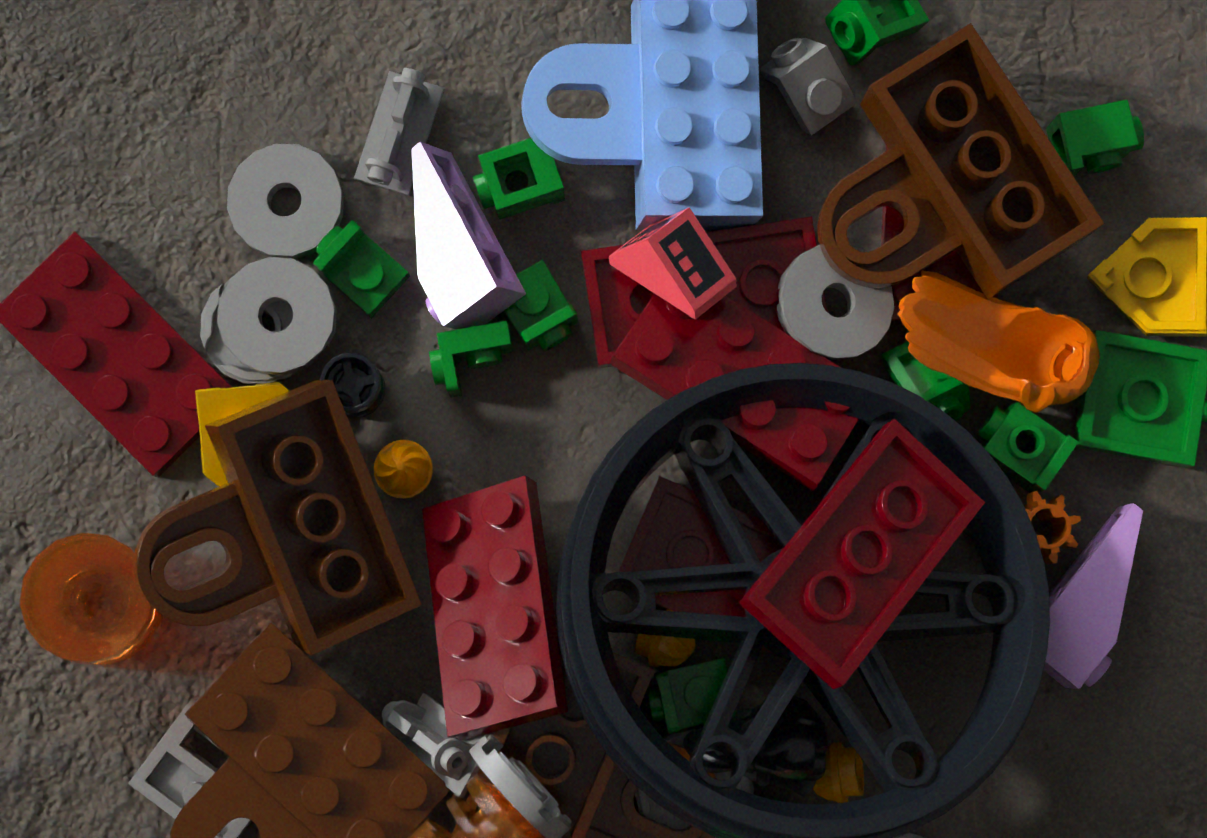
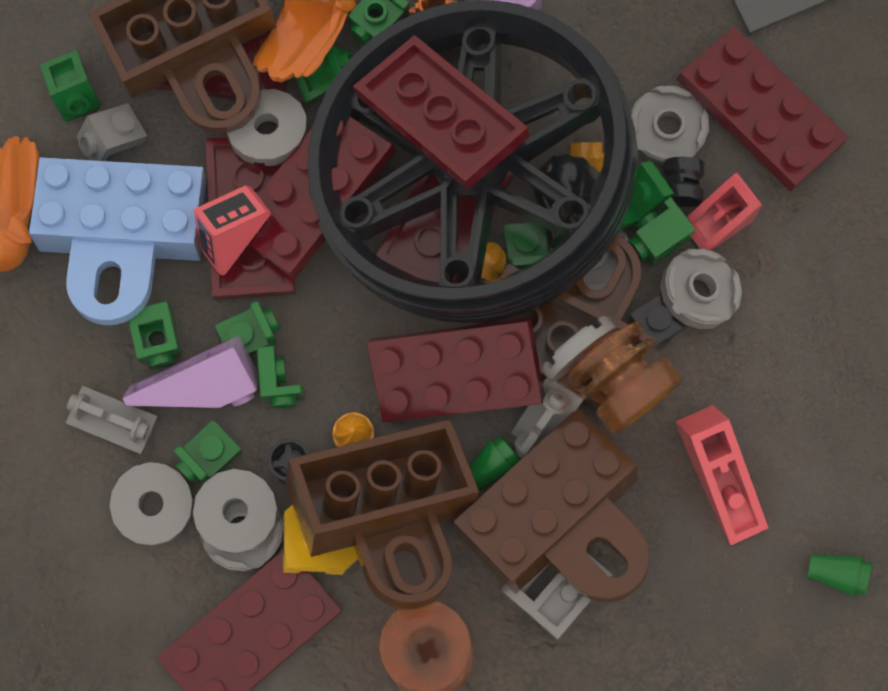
camera: 80 degrees left, 5 degrees down
none -> green cone [469,435,521,490]

